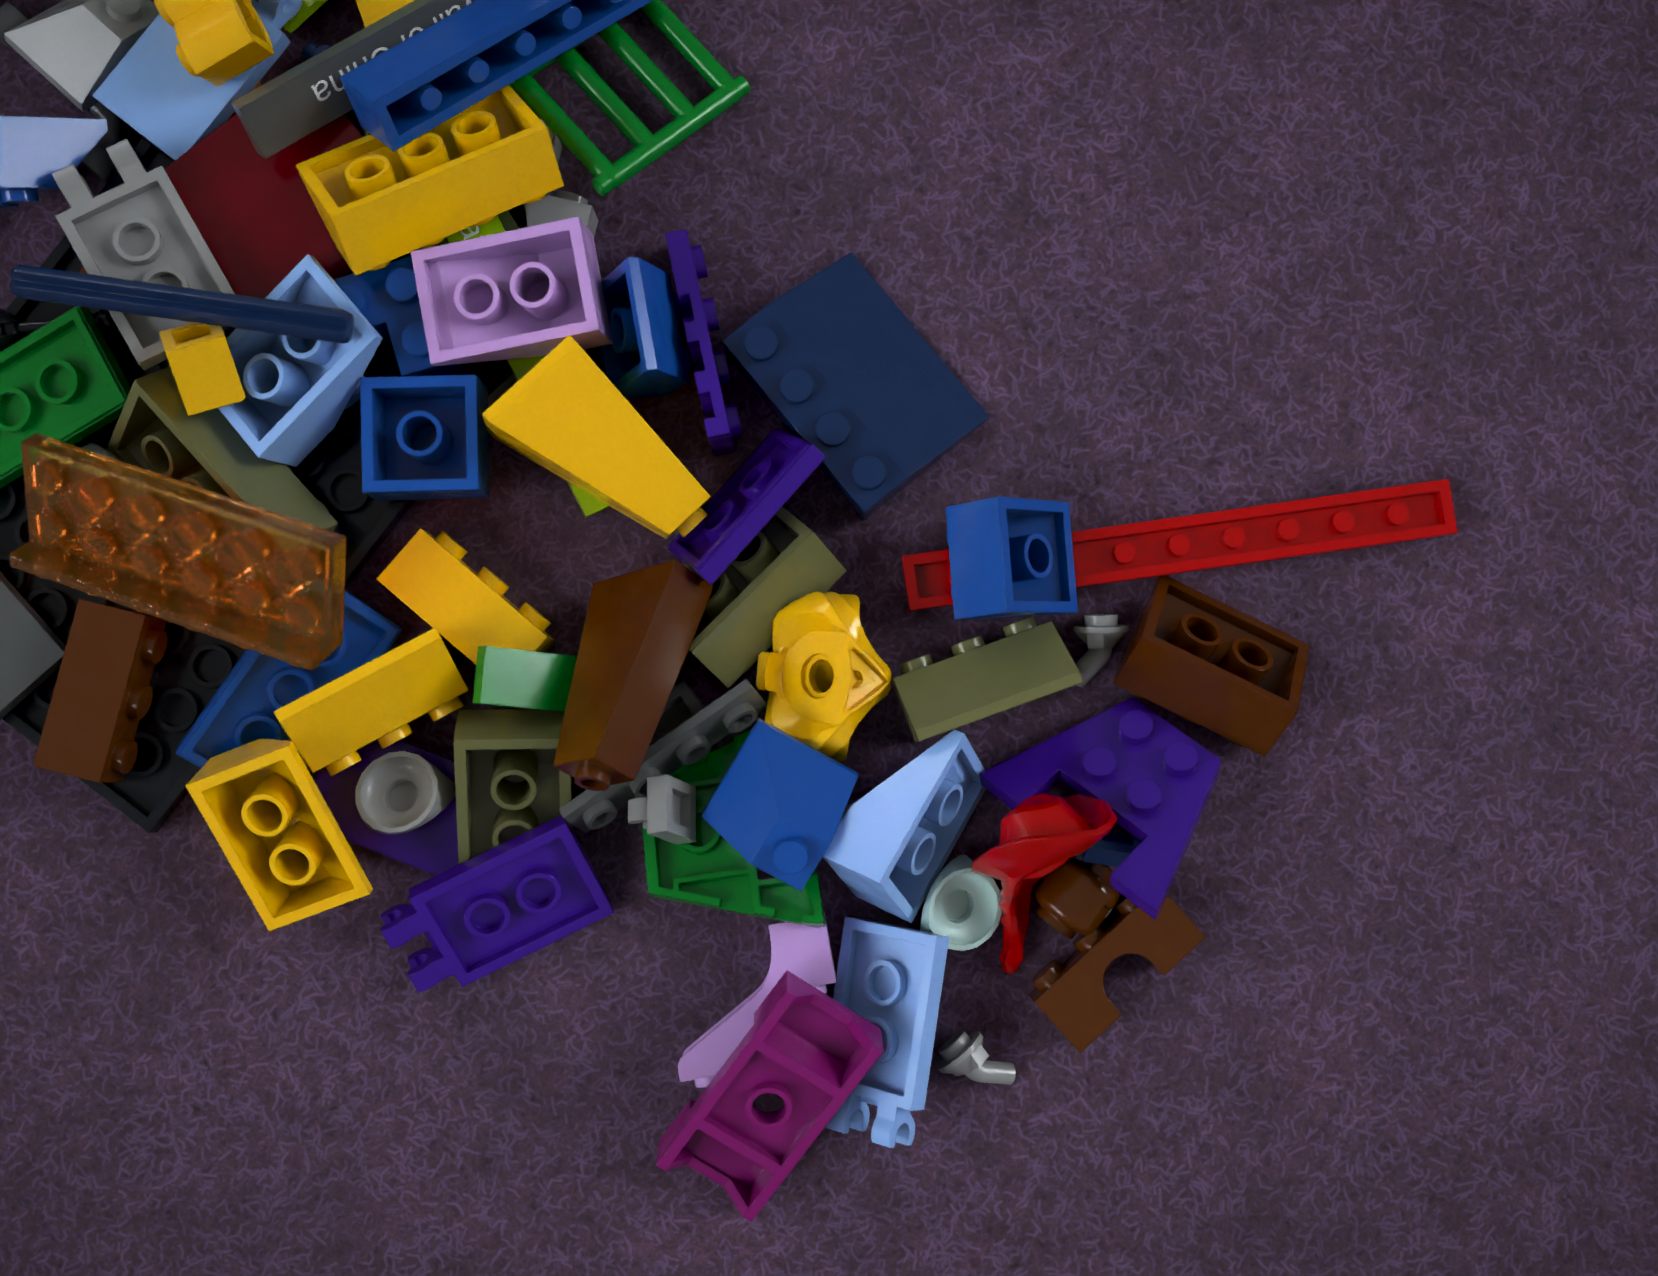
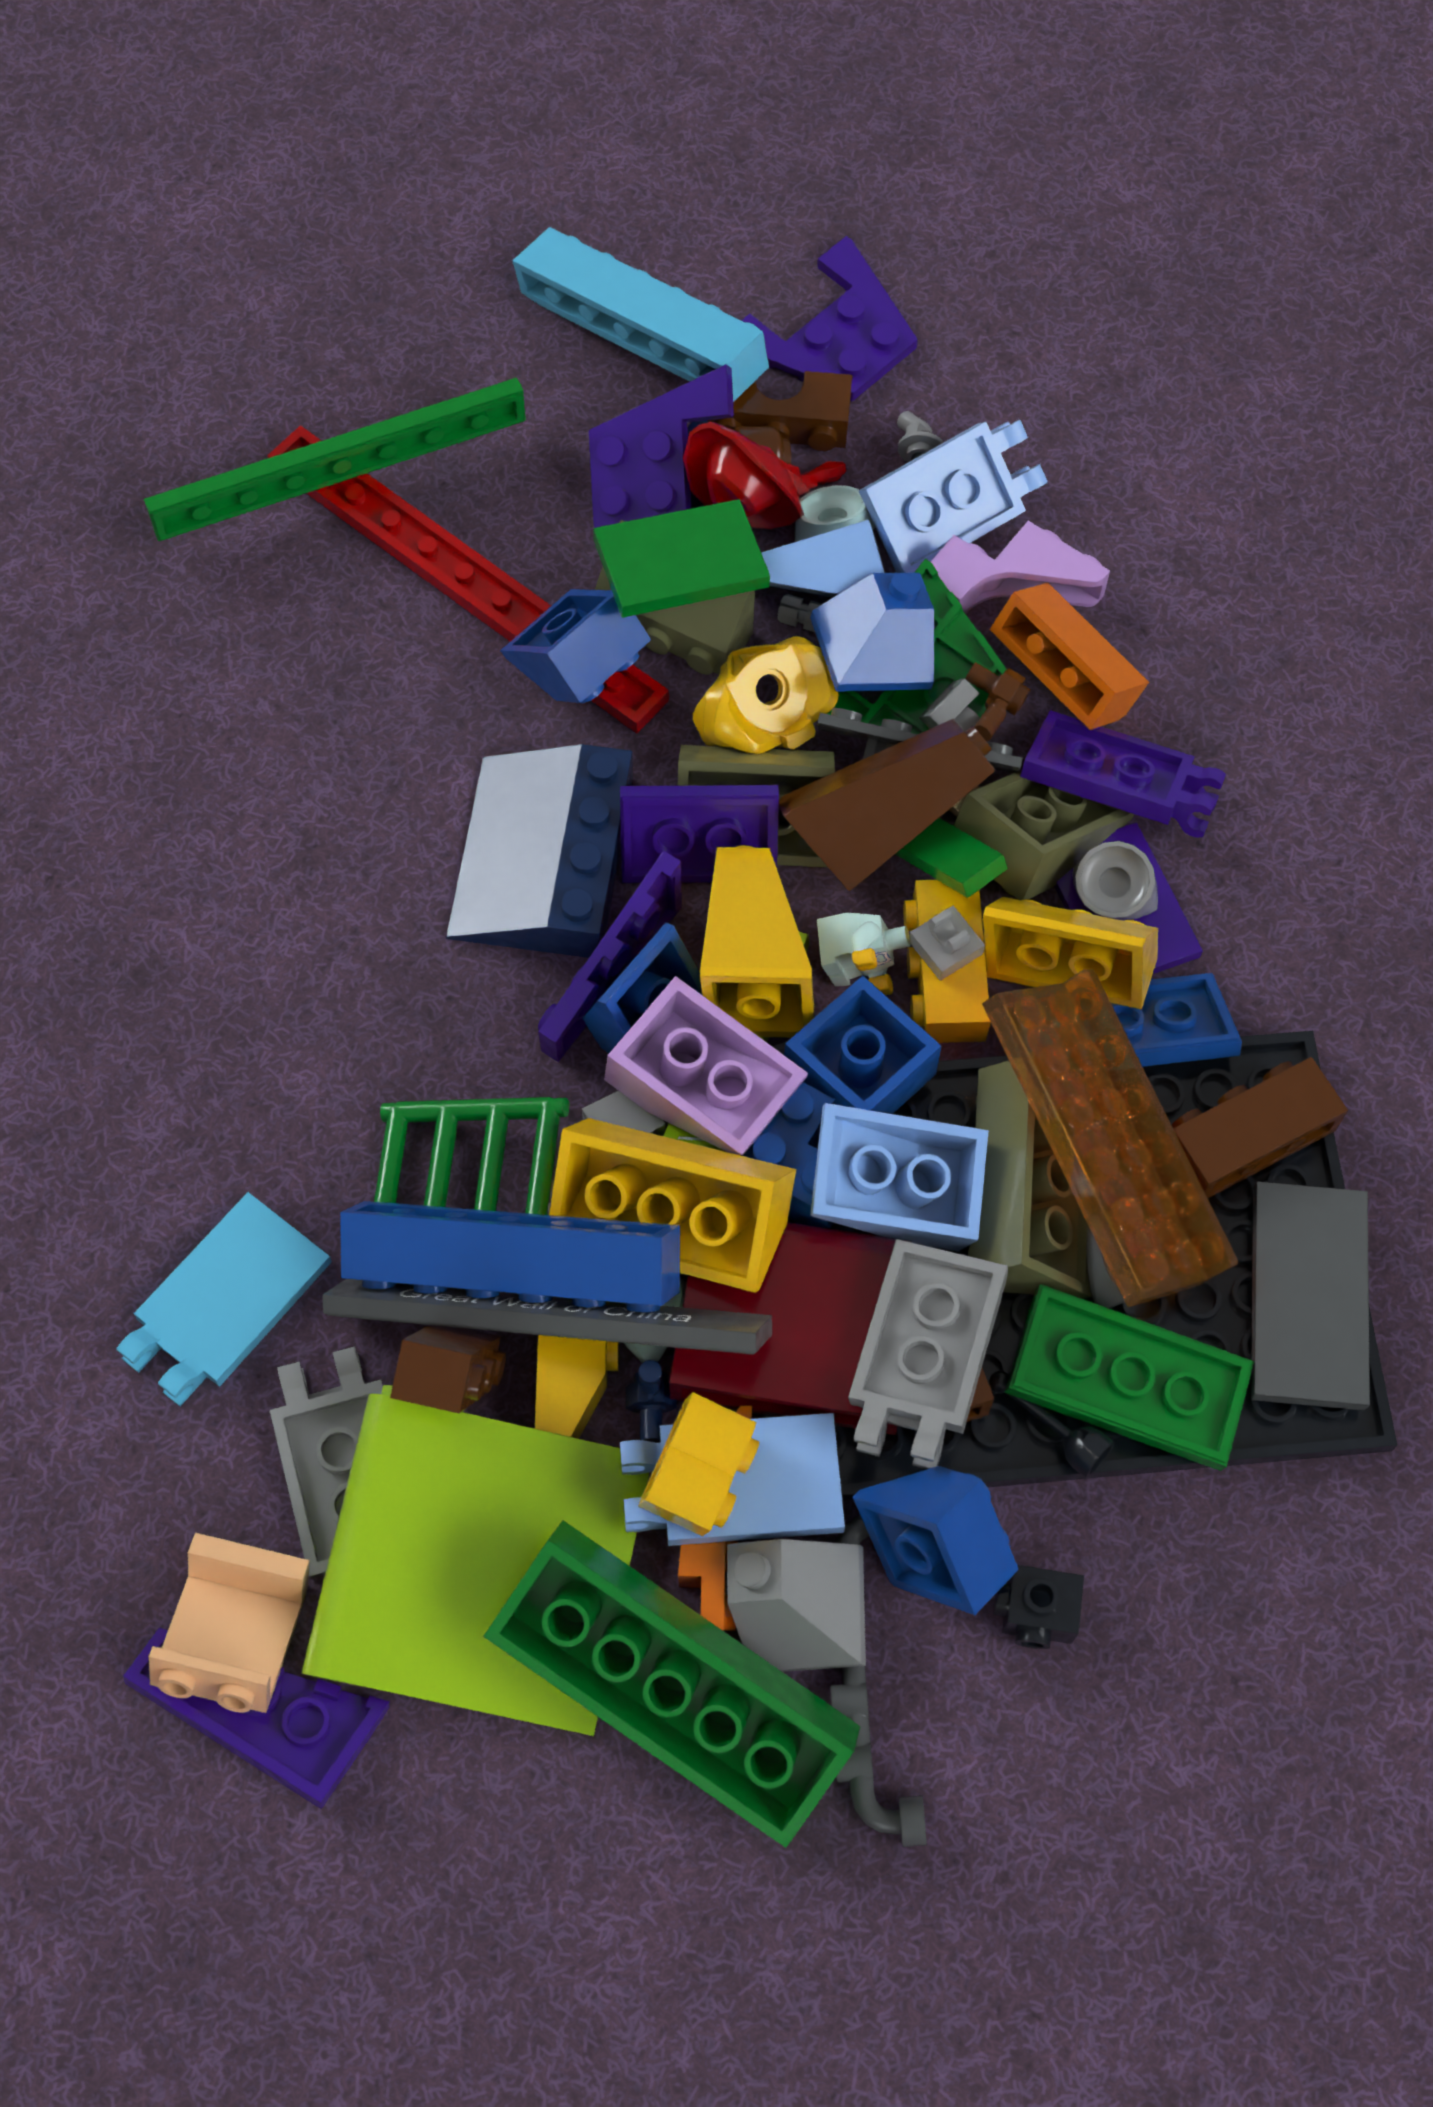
camera: 135 degrees left, 20 degrees down
dark blue axle [9,264,354,344] -> none
yellow panel [159,322,245,416] -> none
yellow slope [185,738,373,931] -> none
magenta piece [656,970,884,1222] -> none
light grey plate [1073,614,1129,688] -> none
reddish brown slope [1113,576,1310,757] -> none
none -> green tile [144,377,526,541]
none -> medium azure brick [512,227,769,402]
none -> green tile [593,499,770,618]
none -> dark purple wing [741,236,918,402]
none -> light aqua piece [817,912,911,995]
none -> light grey tile [909,905,985,981]
none -> reddish brown piece [965,662,1031,742]
none -> orange brick [989,583,1149,730]

